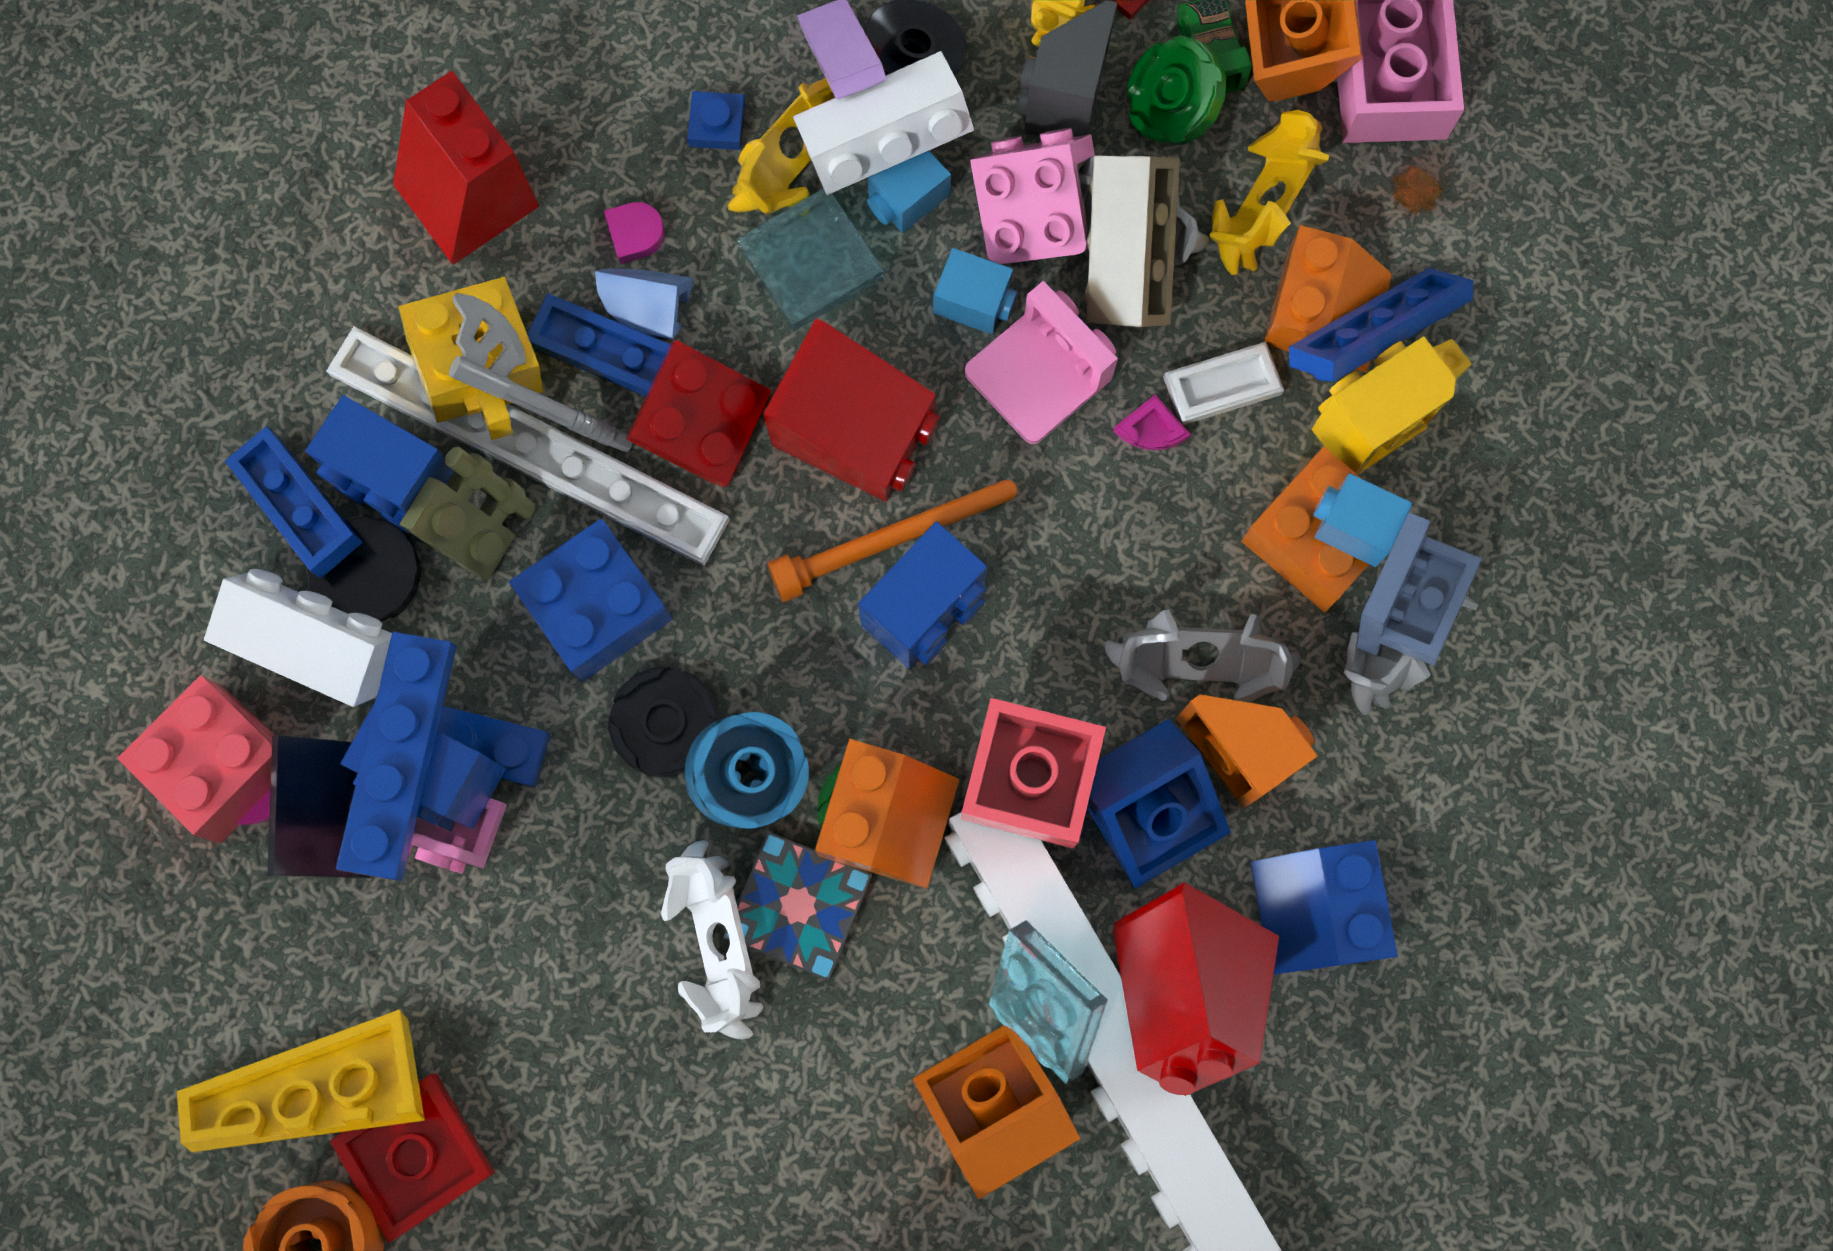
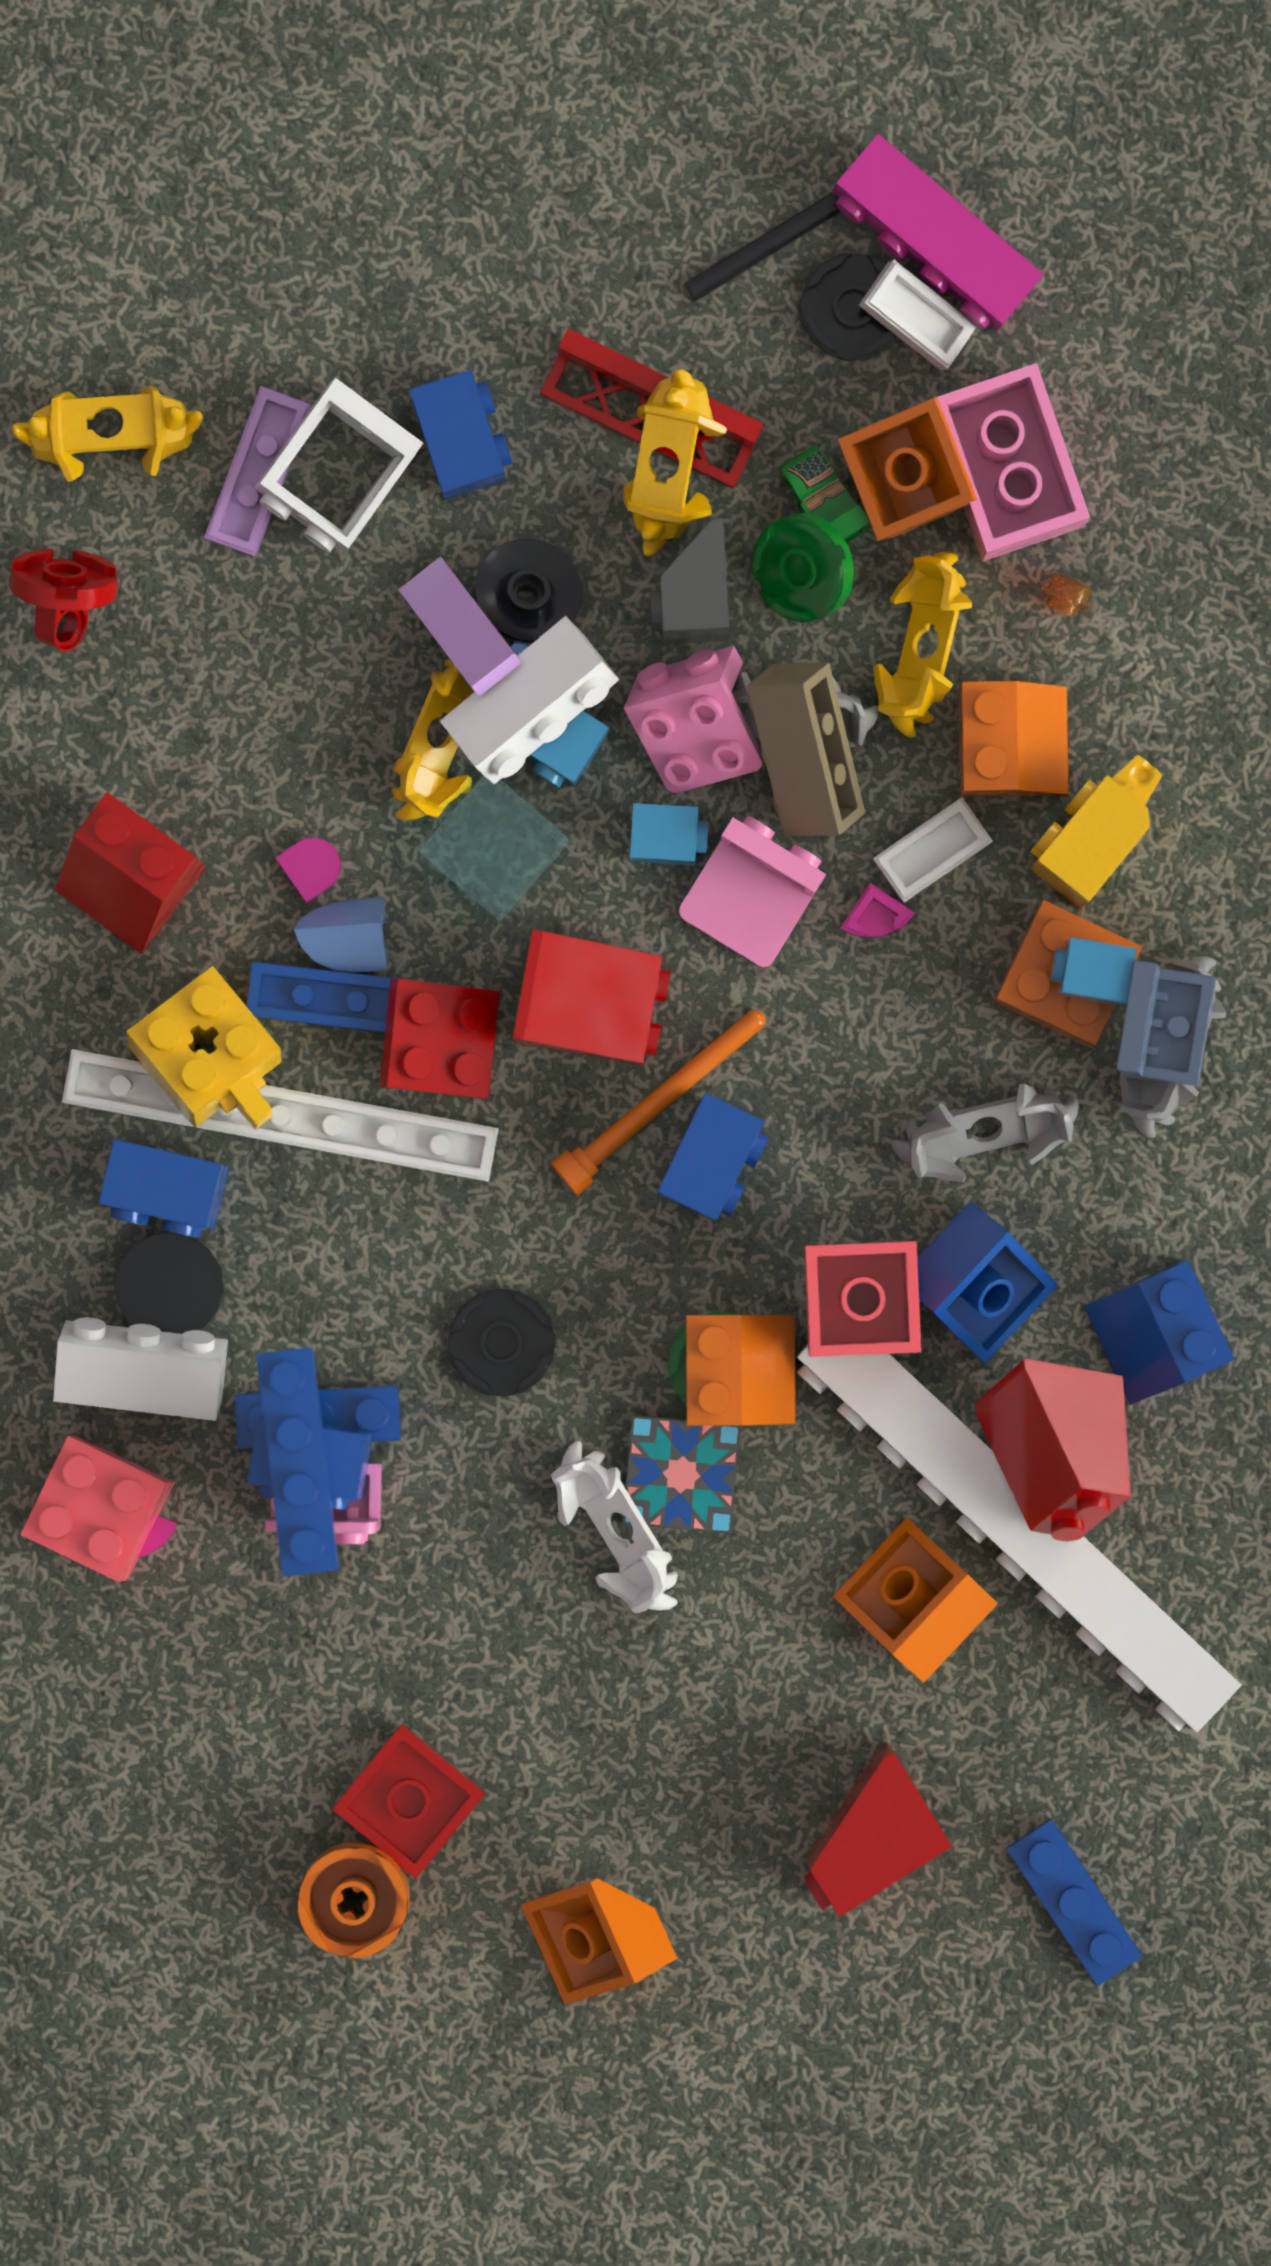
camera: 20 degrees left, 10 degrees up
yellow wing [177,1009,425,1152] -> none
blue plate [225,426,363,579] -> none
black piece [267,735,371,879] -> none
olive plate [399,447,535,582] -> none
light grey piece [449,293,633,453] -> none
blue brick [508,518,673,682] -> none
dark azure brick [685,712,809,829] -> none
blue plate [687,91,746,150] -> none
clear light blue plate [988,920,1108,1084] -> none
orange slope [1176,694,1318,809] -> none
blue plate [1289,268,1474,382] -> none

